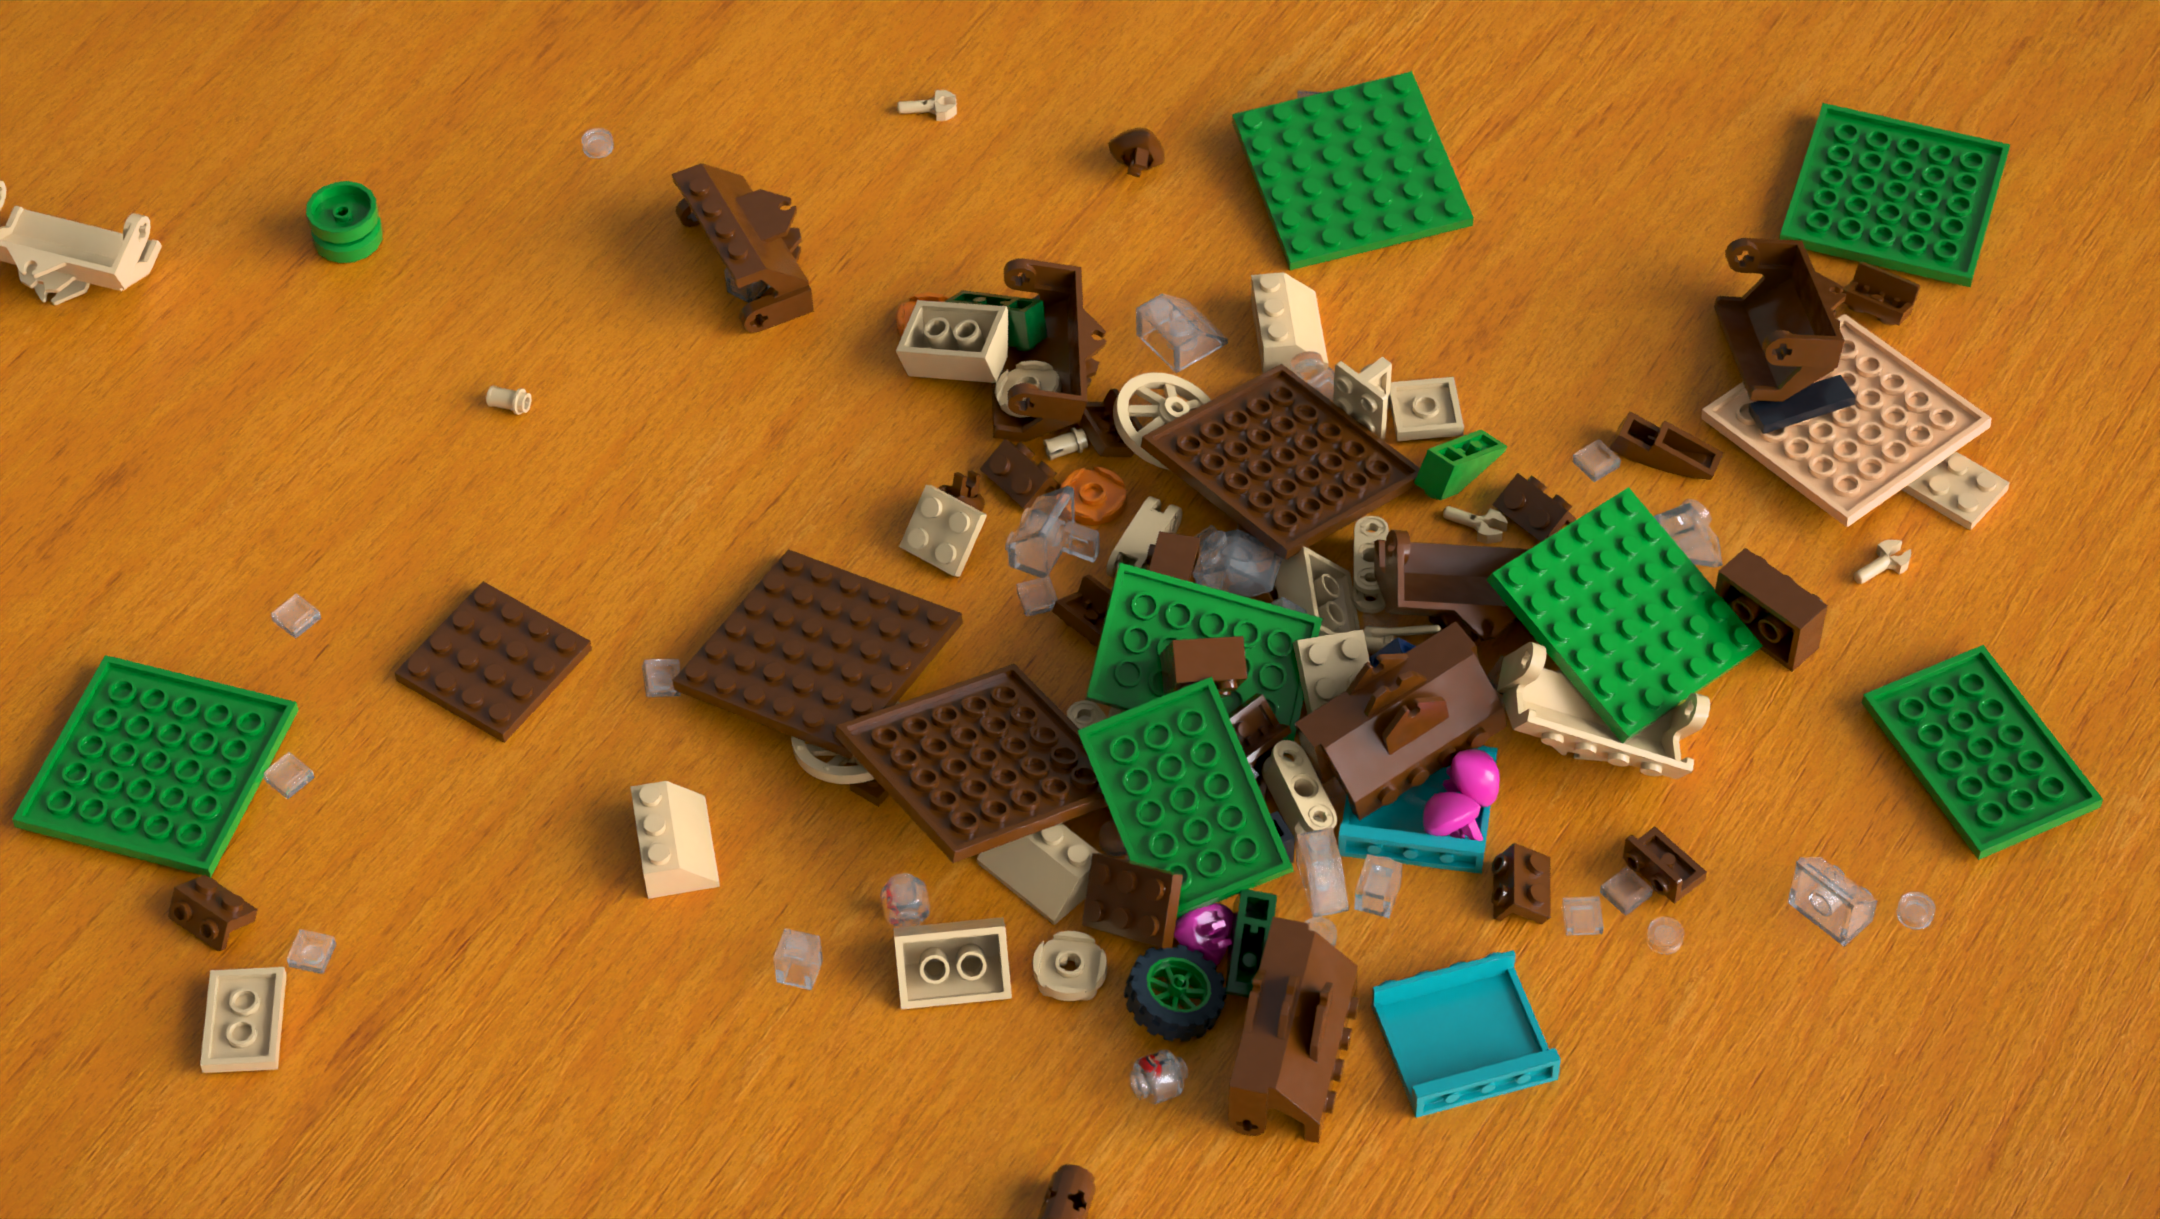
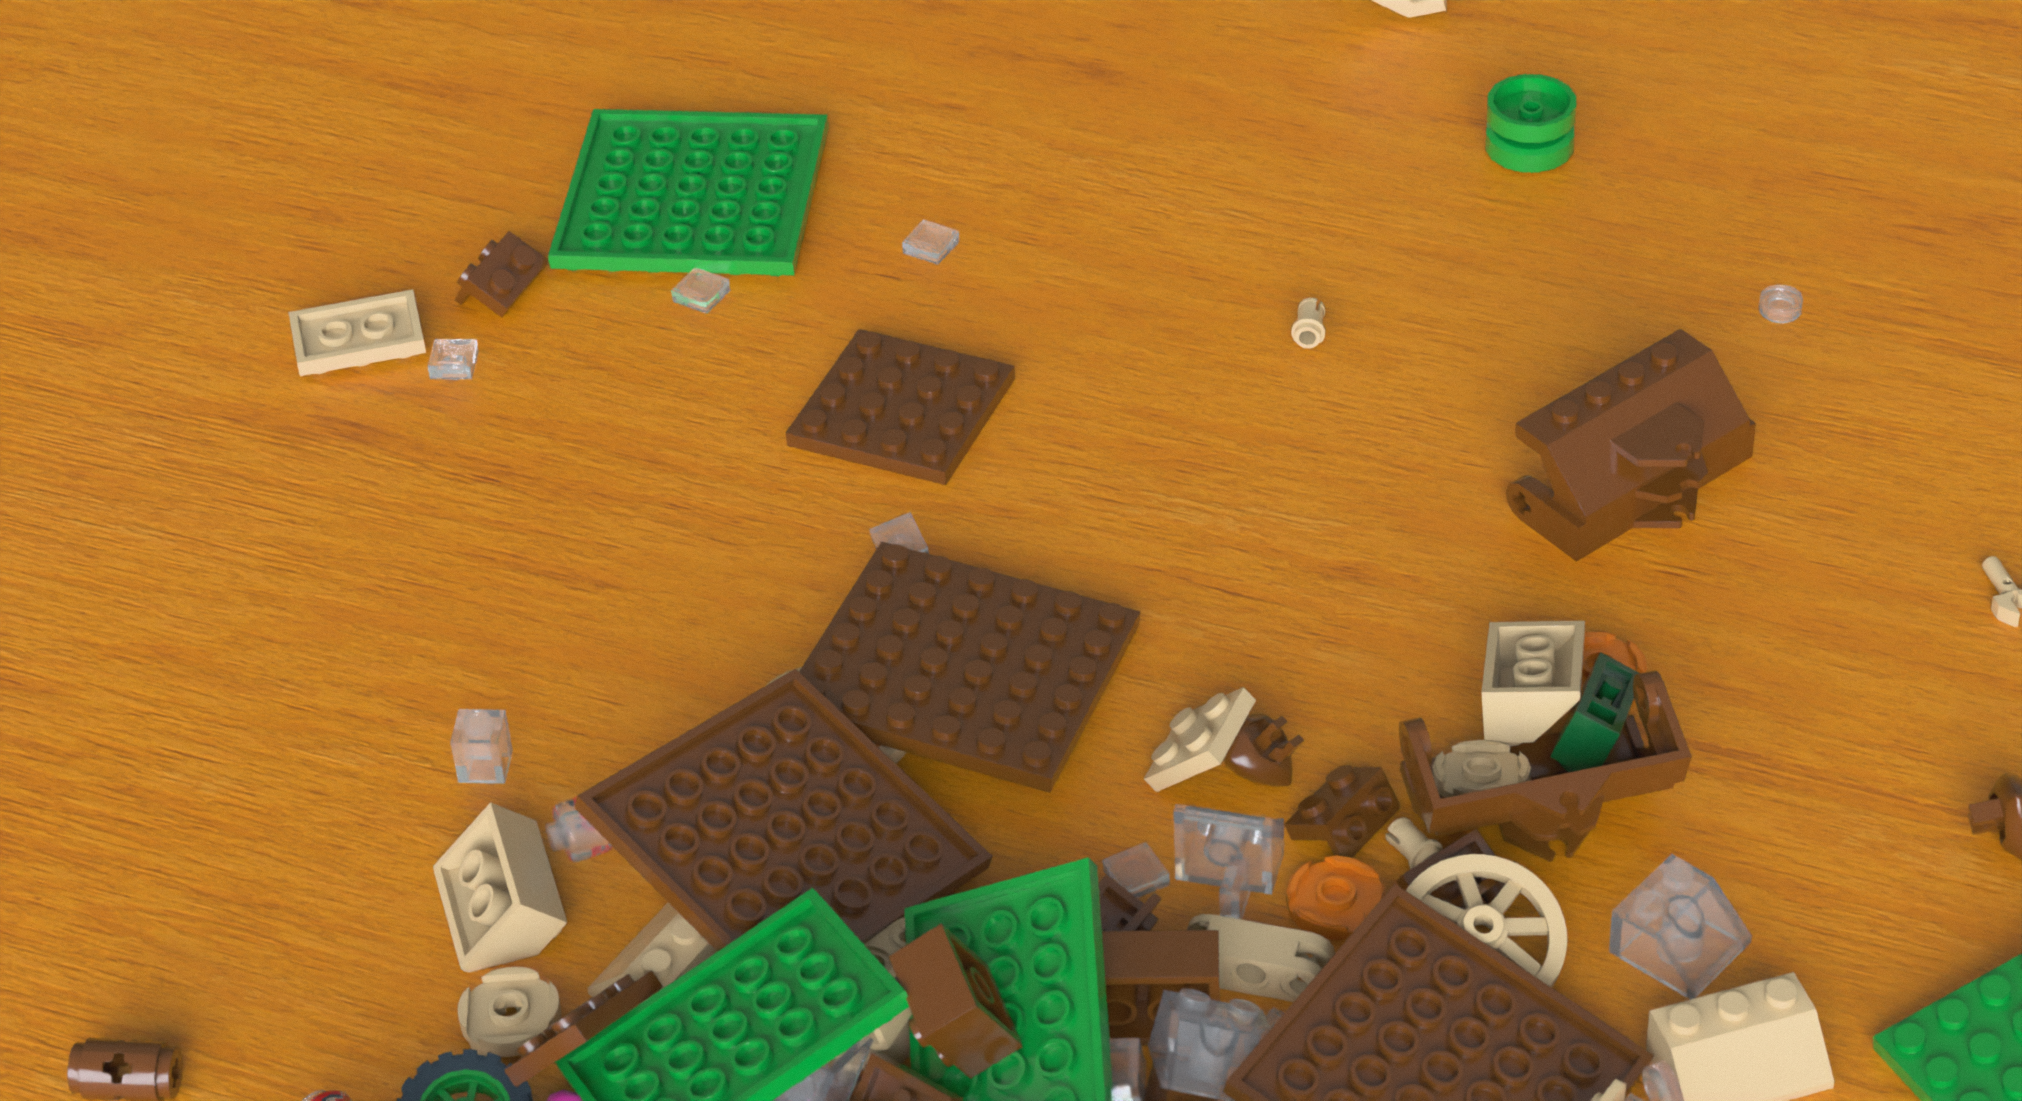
camera: 80 degrees right, 10 degrees down
tan slope [631,781,720,899] -> none

